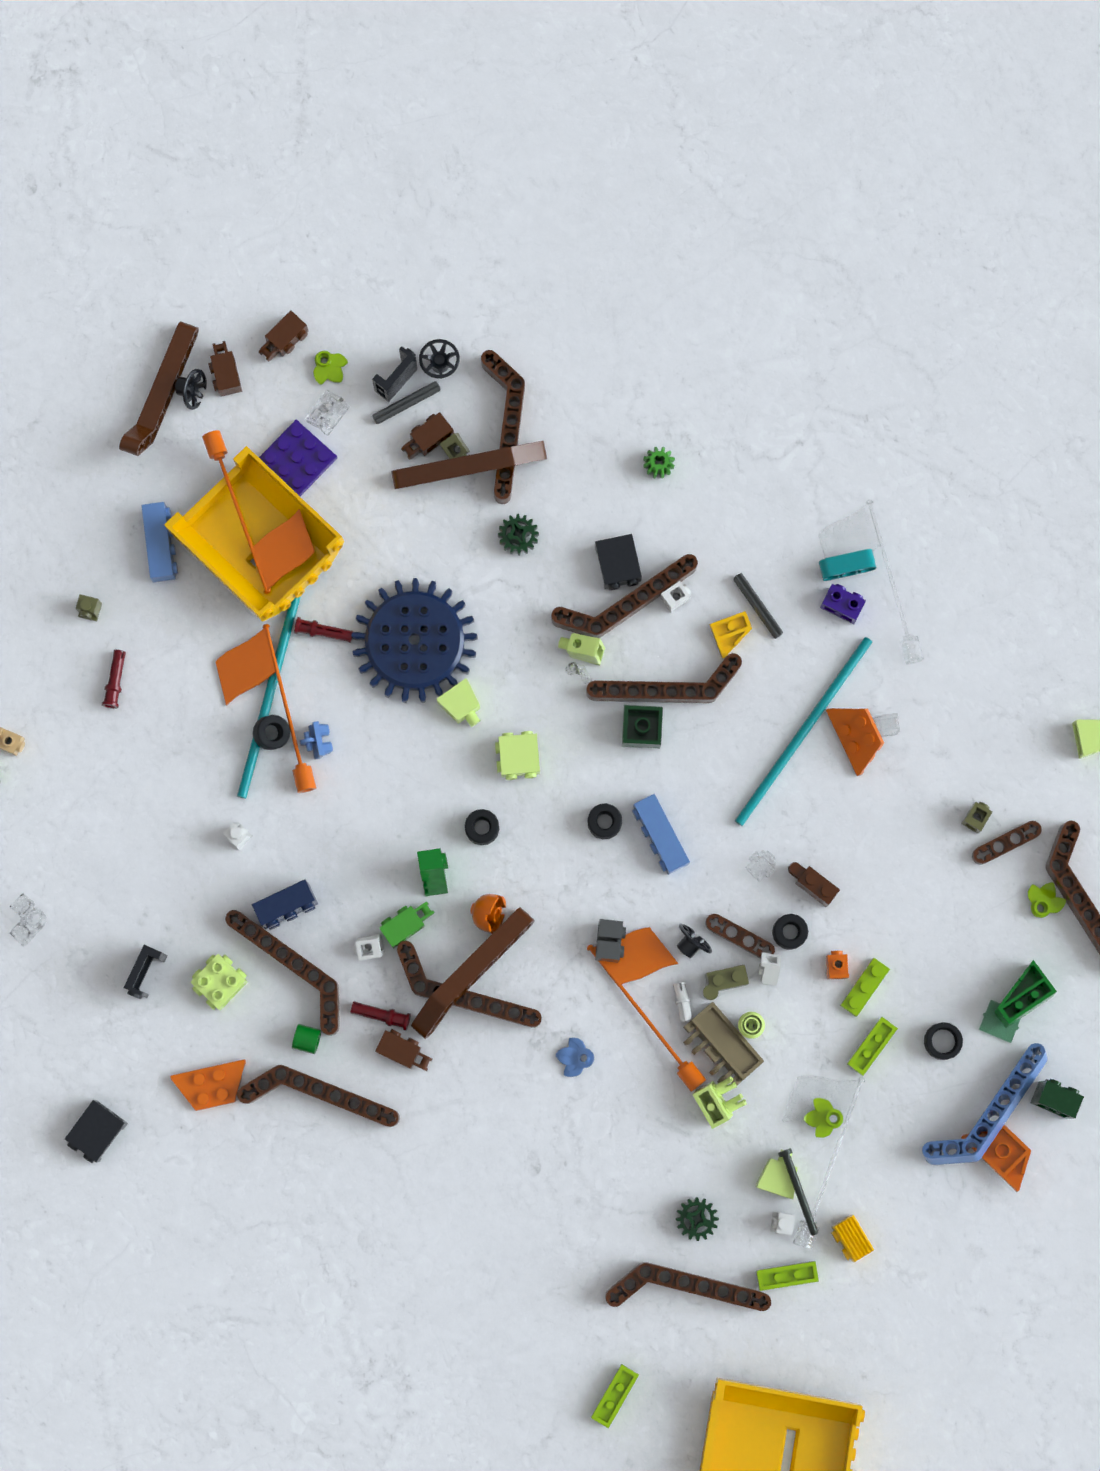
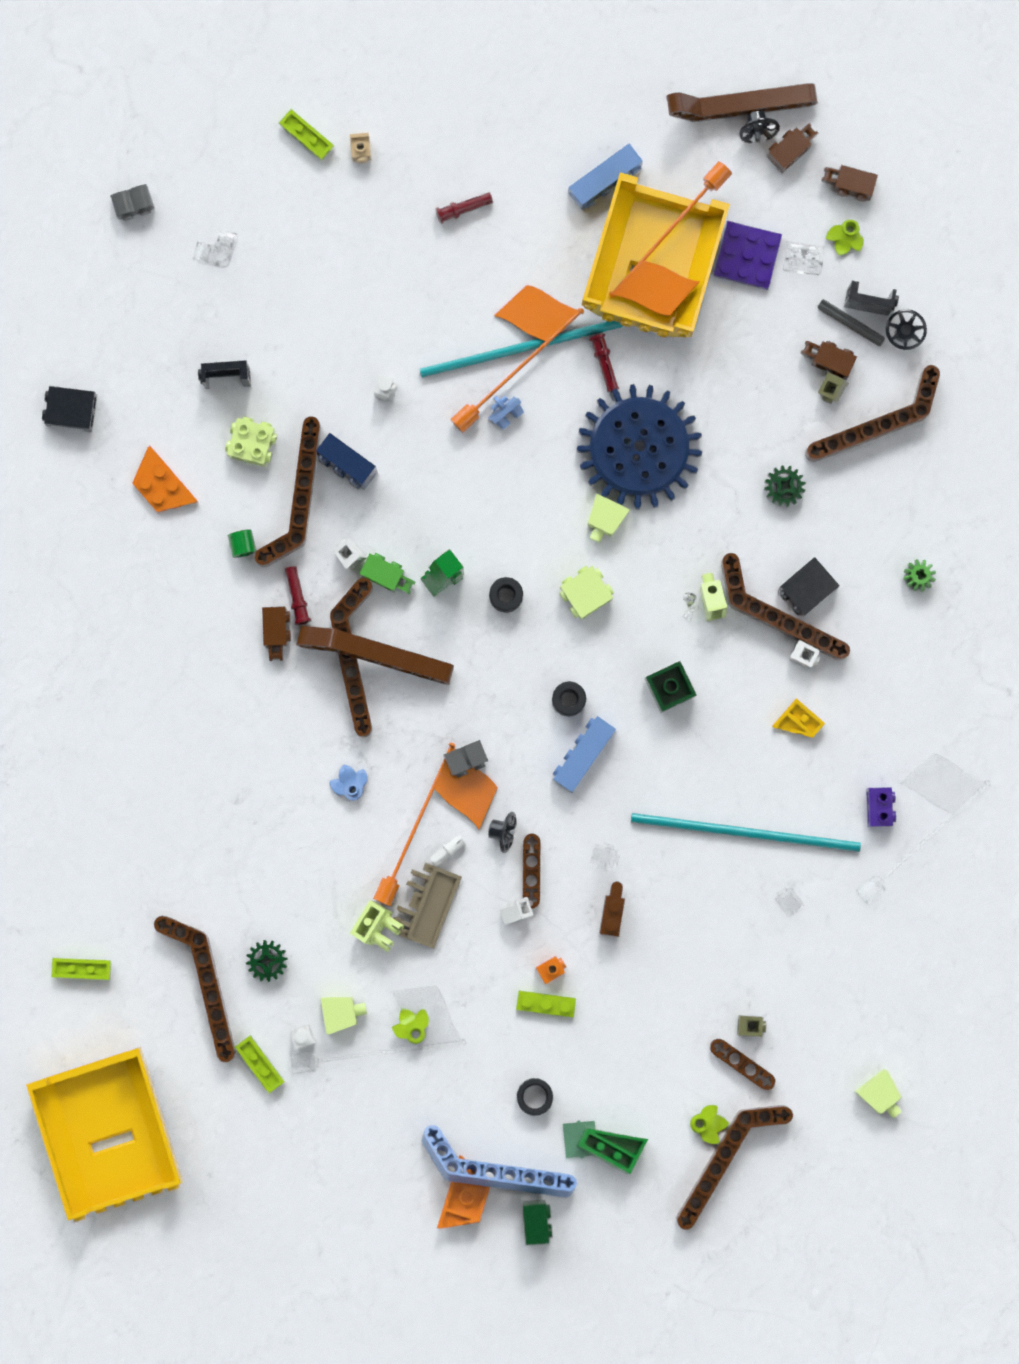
camera: 60 degrees right, 5 degrees up
olive brick [75,594,102,622] -> none
reddish brown beam [237,1065,400,1127] -> none
black tyre [253,715,290,750] -> none
reddish brown beam [391,441,547,489] -> none
orange cylinder [470,894,506,934] -> none
reddish brown beam [586,653,742,703] -> none
olive hinge [703,965,749,1000] -> none
dark grey axle [734,573,783,639] -> none
yellowish green cone [738,1012,765,1039] -> none
black tyre [772,914,809,950] -> none
pearl dark grey bar [778,1148,818,1236] -> none
teal beam [819,549,877,581] -> none
orange wing [826,708,884,776] -> none
yellow brick [831,1214,874,1262] -> none
lime plate [847,1017,898,1076] -> none

